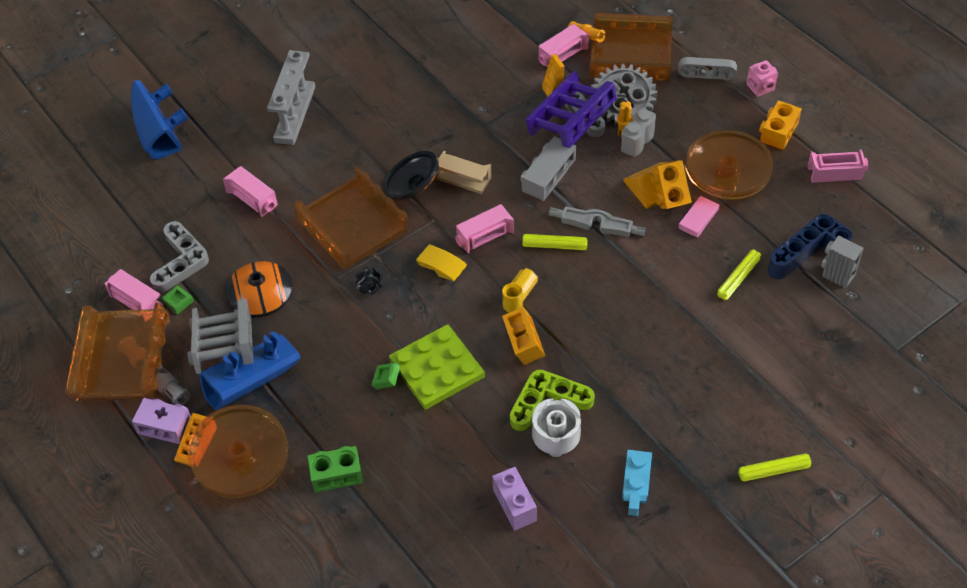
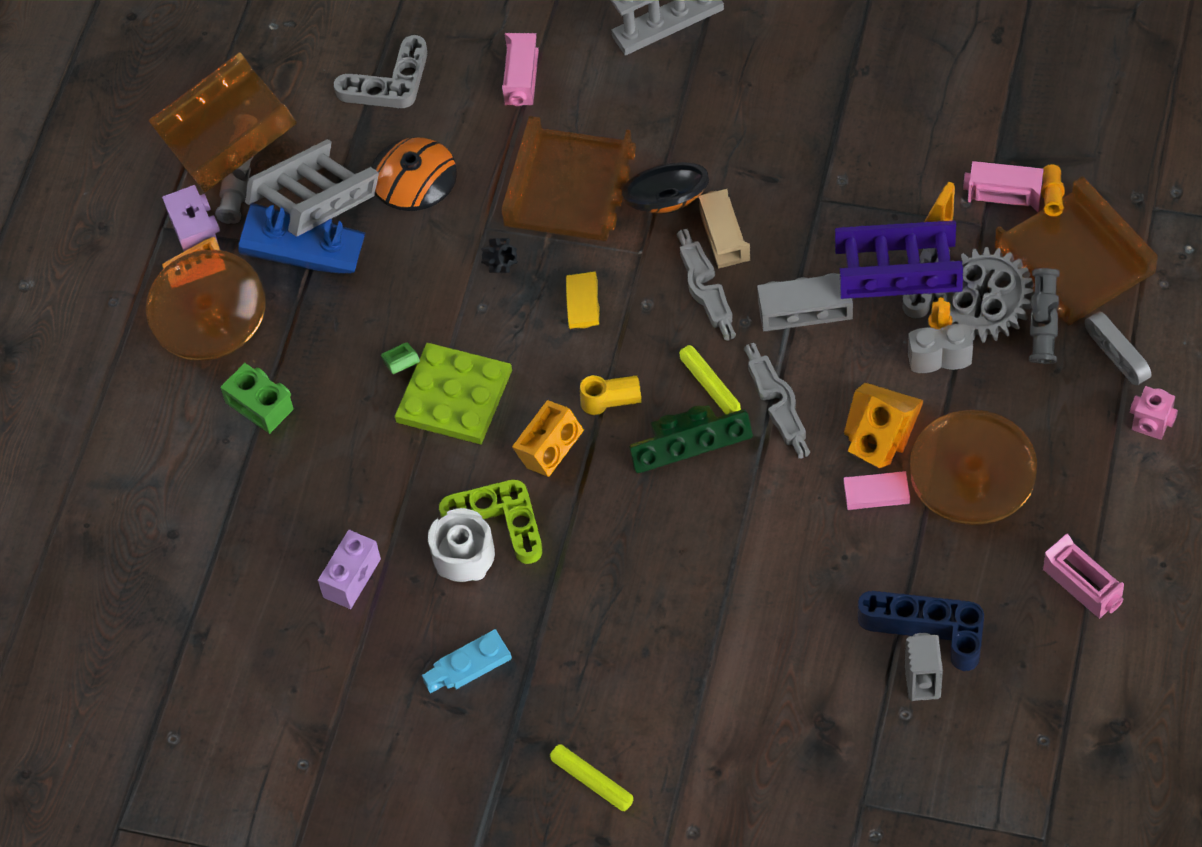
camera: 55 degrees right, 5 degrees up
bright pink window [105,269,164,323] -> none
bright green tile [161,285,194,315] -> none
bright pink window [455,204,514,254] -> none
neon yellow axle [717,249,761,300] -> none
light orange brick [759,100,802,150] -> none
none -> dark green bracket [629,405,753,473]
none -> light grey piece [677,229,736,341]
none -> dark grey piece [1029,268,1060,364]

